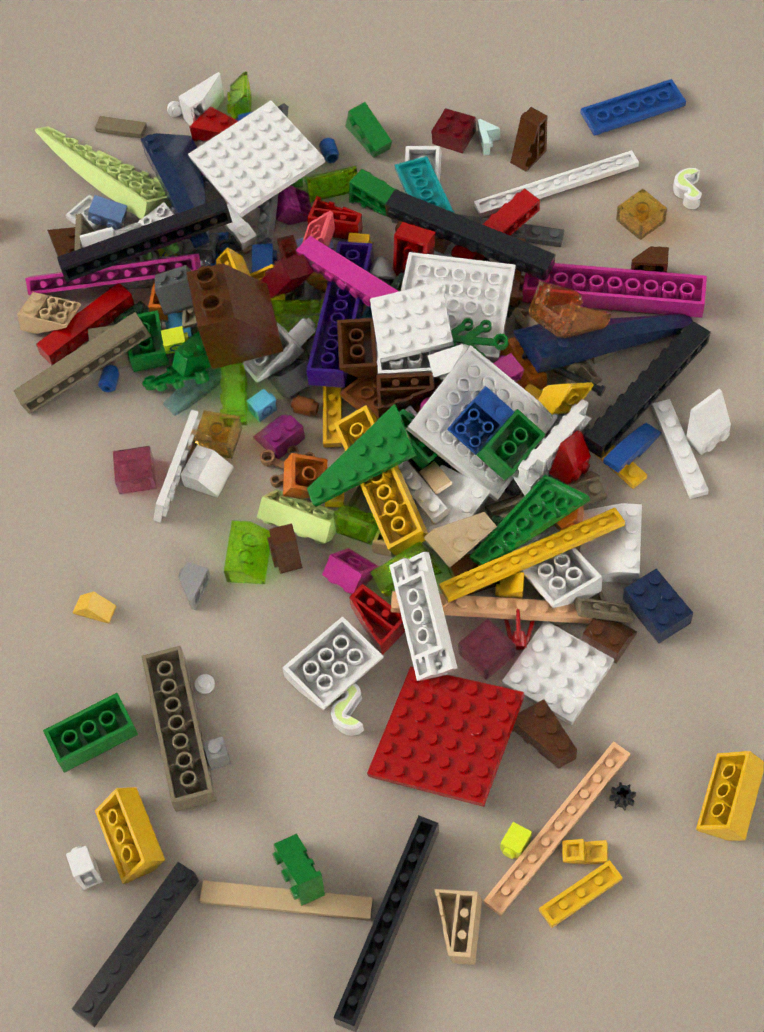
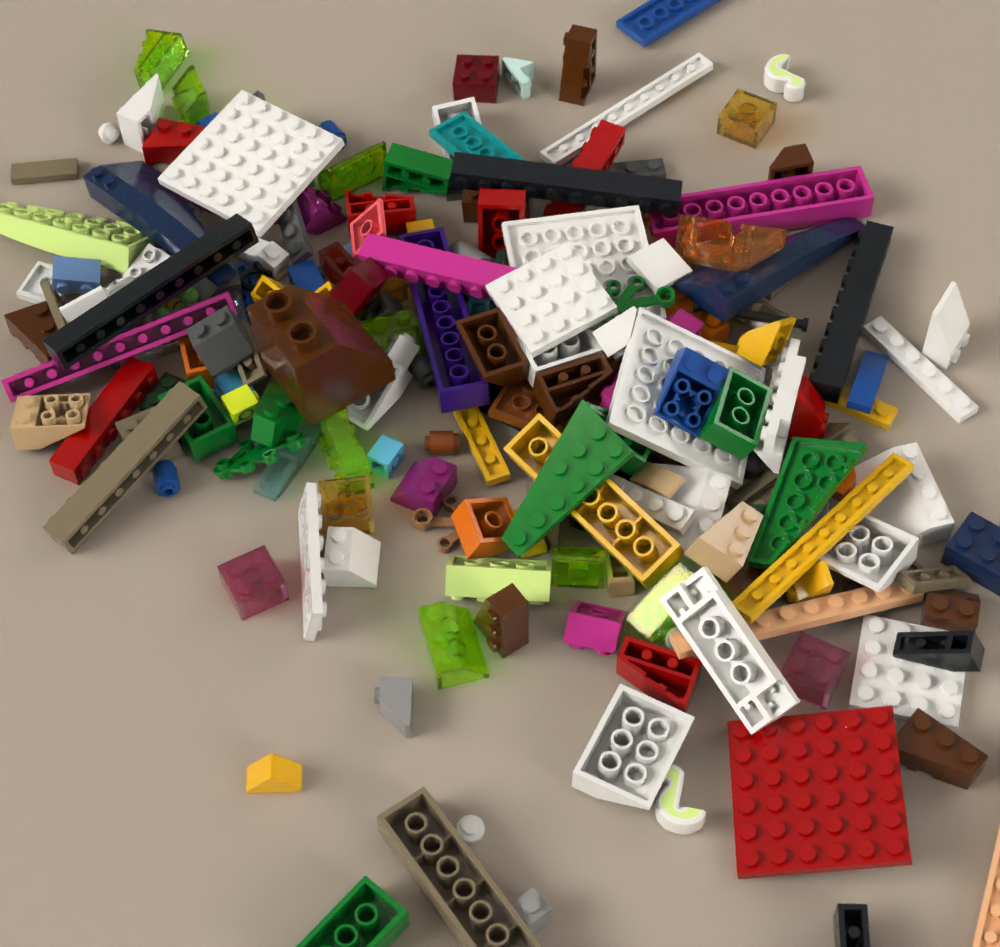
camera: 25 degrees left, 5 degrees down
dark grey slope [267,359,314,399] -> none
green wedge [345,102,392,158] -> none
neon yellow brick [500,822,532,859] -> none
red plant [504,609,535,650] -> none
none -> clear neon green wedge [134,29,189,90]
none -> white tile [626,238,693,294]
none -> black slope [892,631,985,672]

